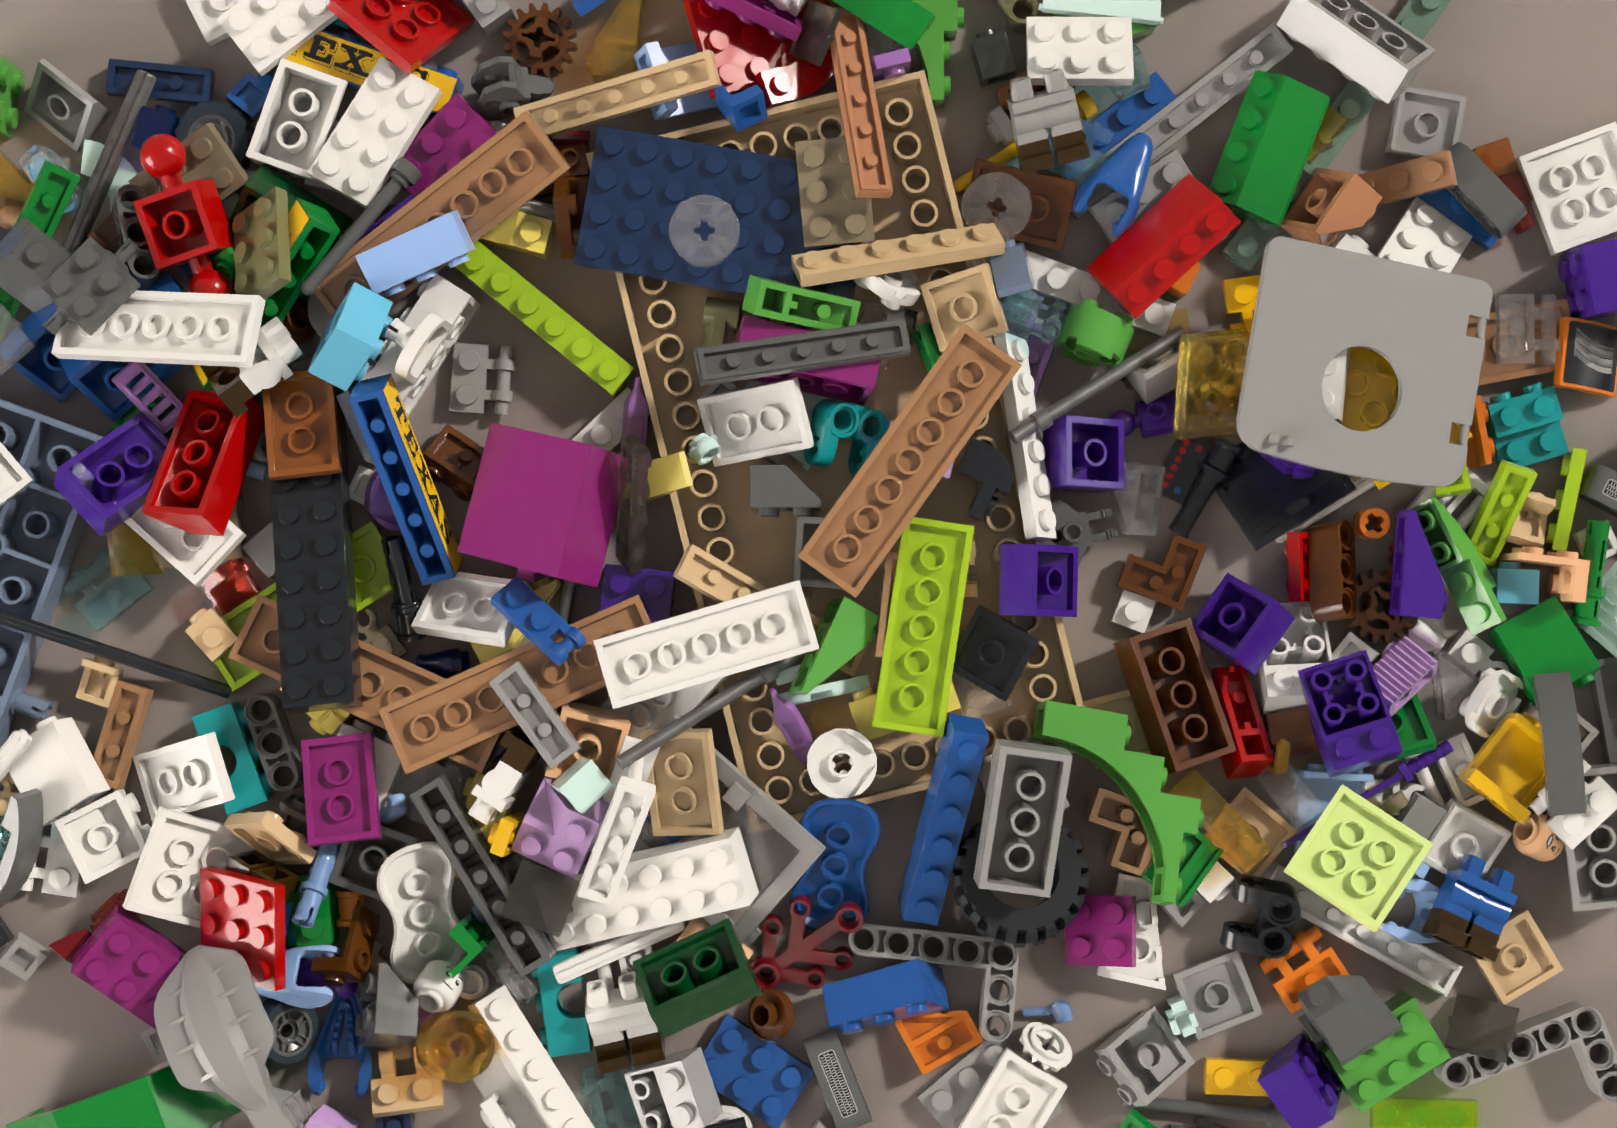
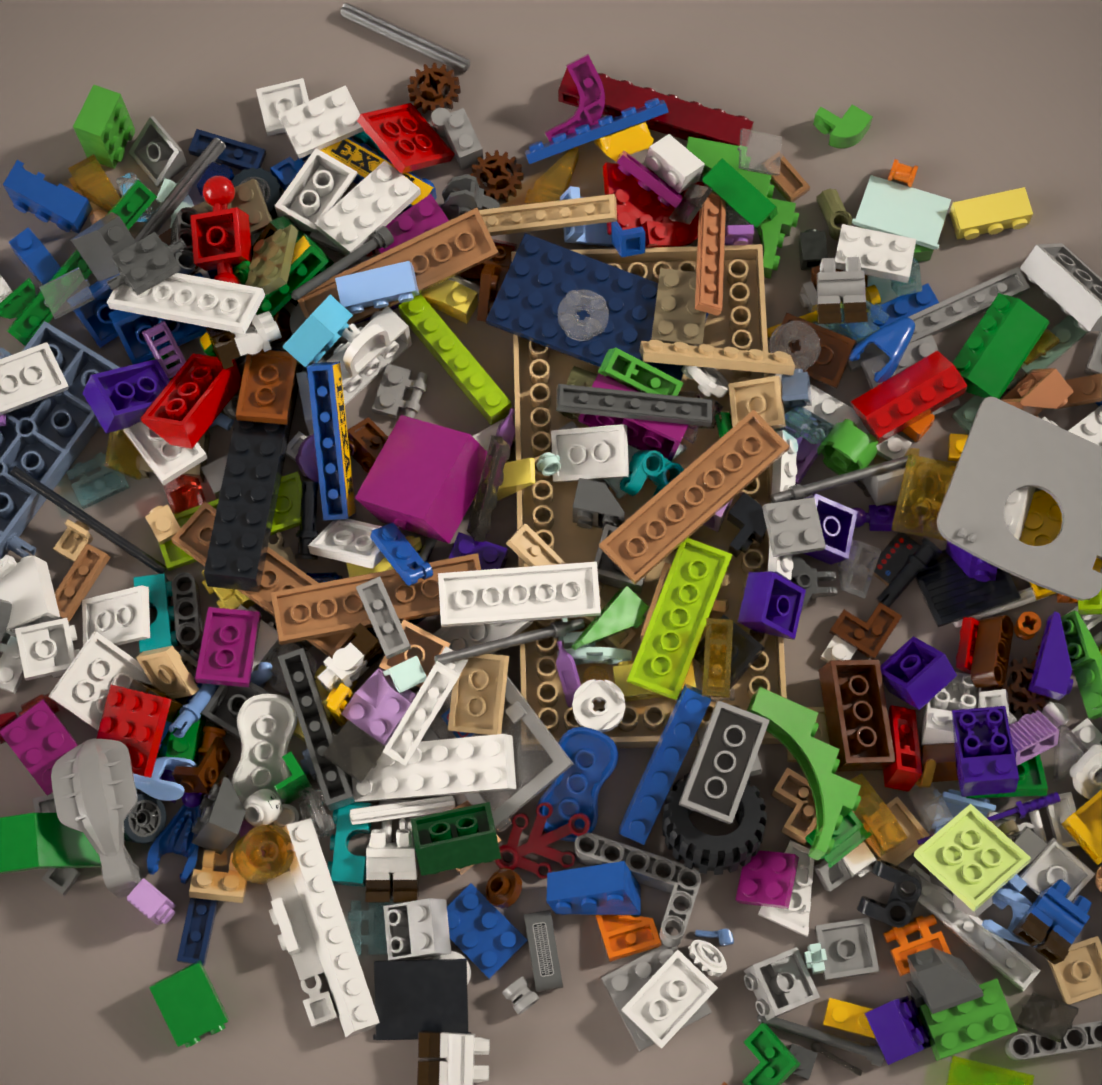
camera: 15 degrees right, 15 degrees down
none -> clear yellow slope [702,618,733,698]
none -> light grey plate [762,498,826,557]
none -> white plate [979,689,1009,718]

